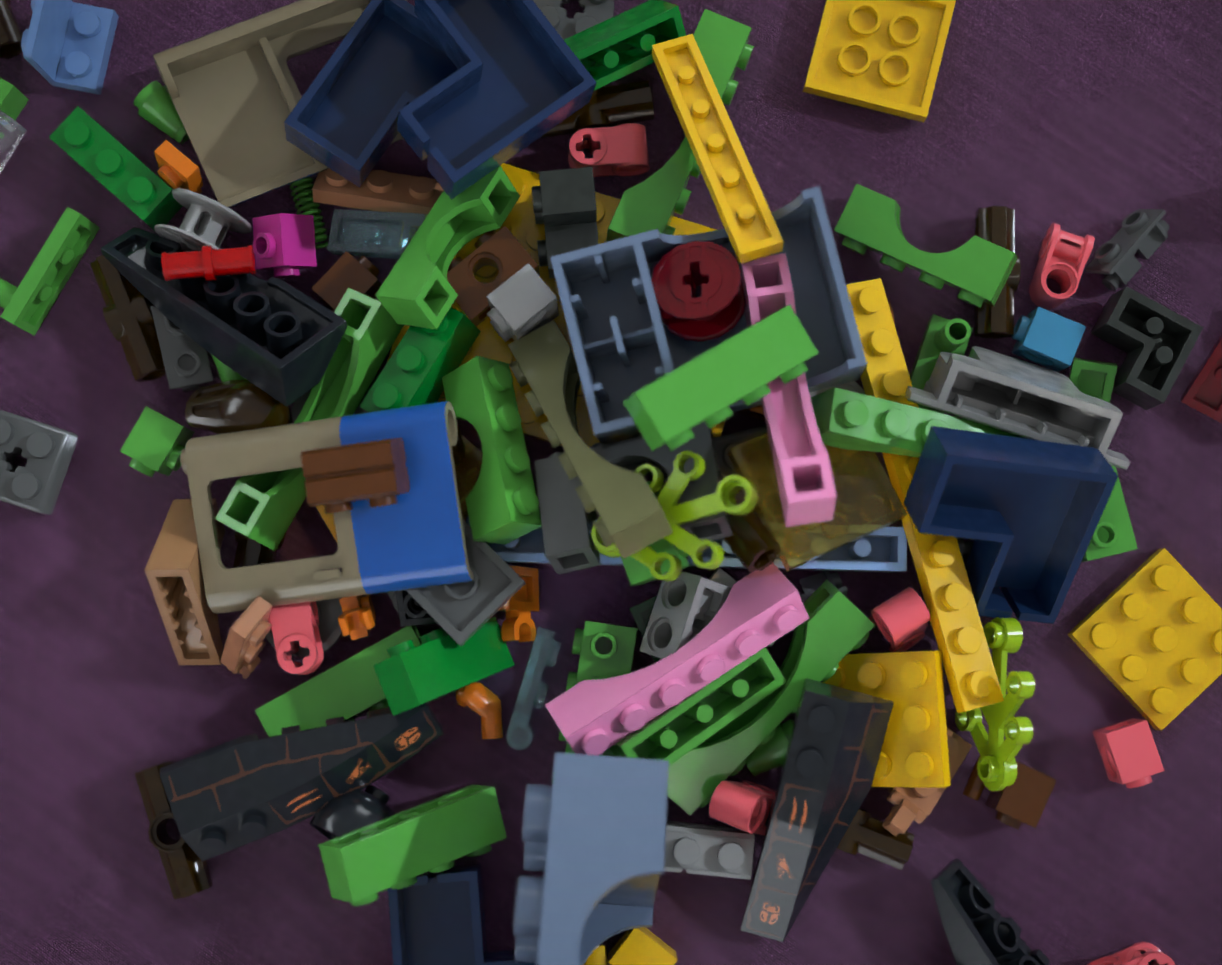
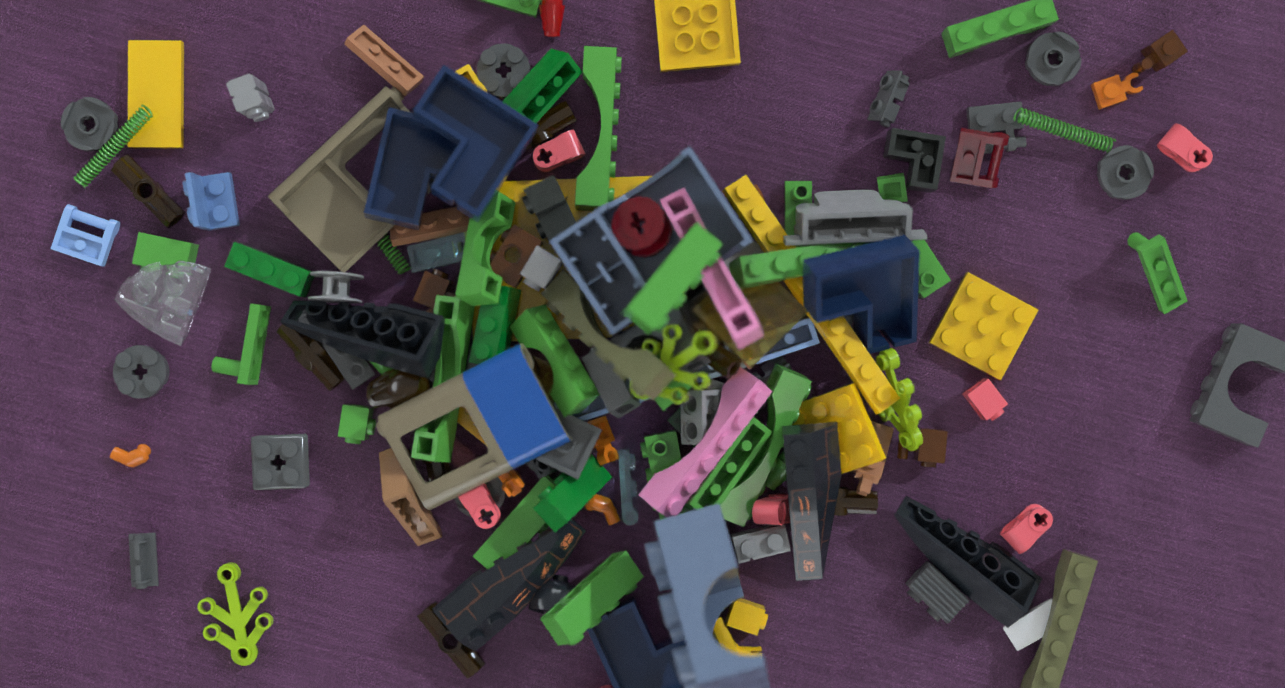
camera: 15 degrees left, 5 degrees up
bright green cone [133,80,189,145] -> none
orange plate [154,140,203,194] -> none
red pin [161,245,256,281] -> none
nougat hinge [220,596,273,679] -> none
dark pink brick [252,213,317,278] -> none
reddish brown brick [301,437,410,514] -> none
yellow plate [652,34,784,264] -> none
bright green arch [834,184,1017,308] -> none
coral piece [869,587,931,652] -> none
dark brown piece [974,206,1021,339] -> none
dark azure brick [1011,306,1086,372] -> none
coral piece [1029,222,1095,310] -> none

